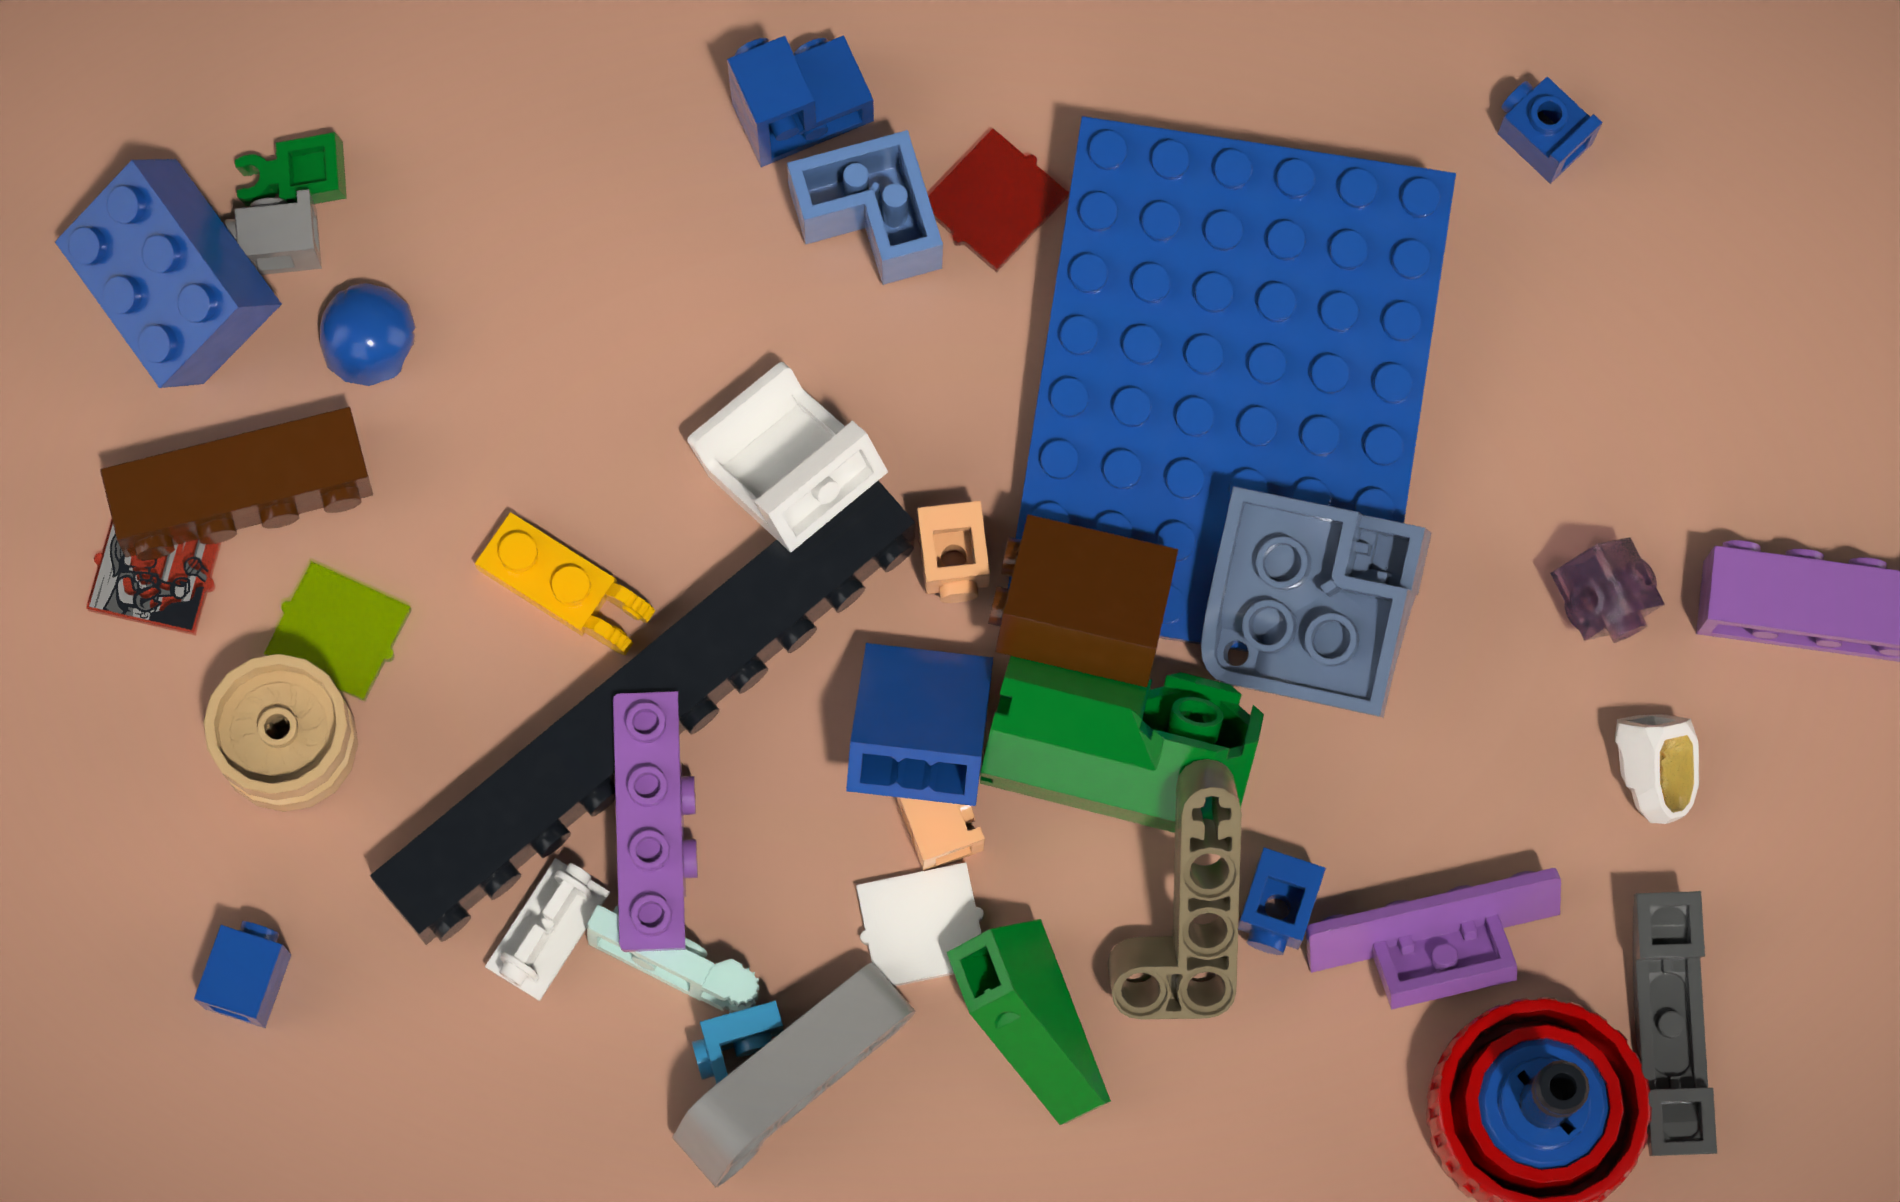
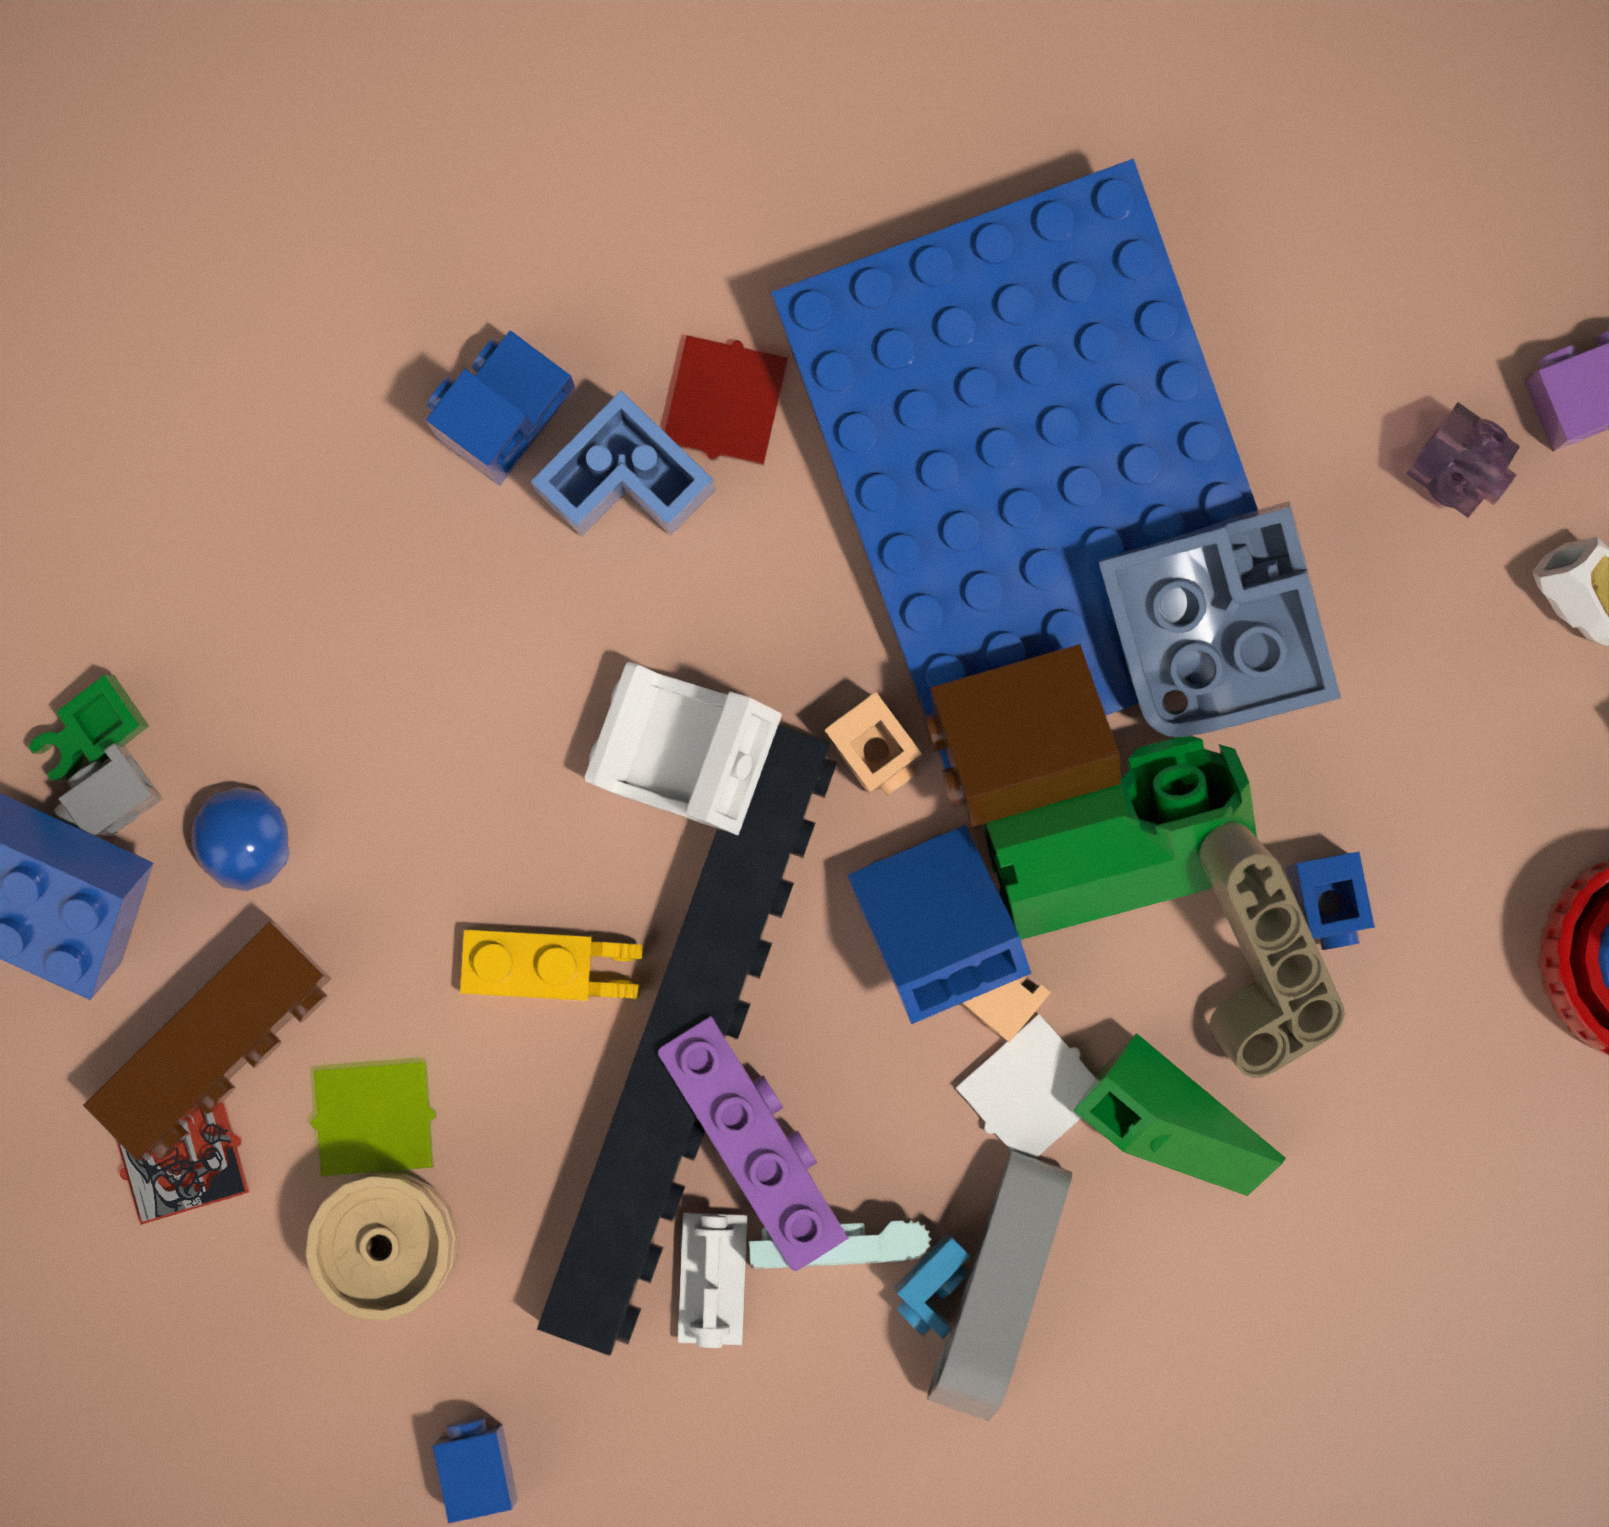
camera: 25 degrees left, 10 degrees up
medium lavender bracket [1306,868,1561,1010] -> none
blue brick [1498,76,1603,184] -> none

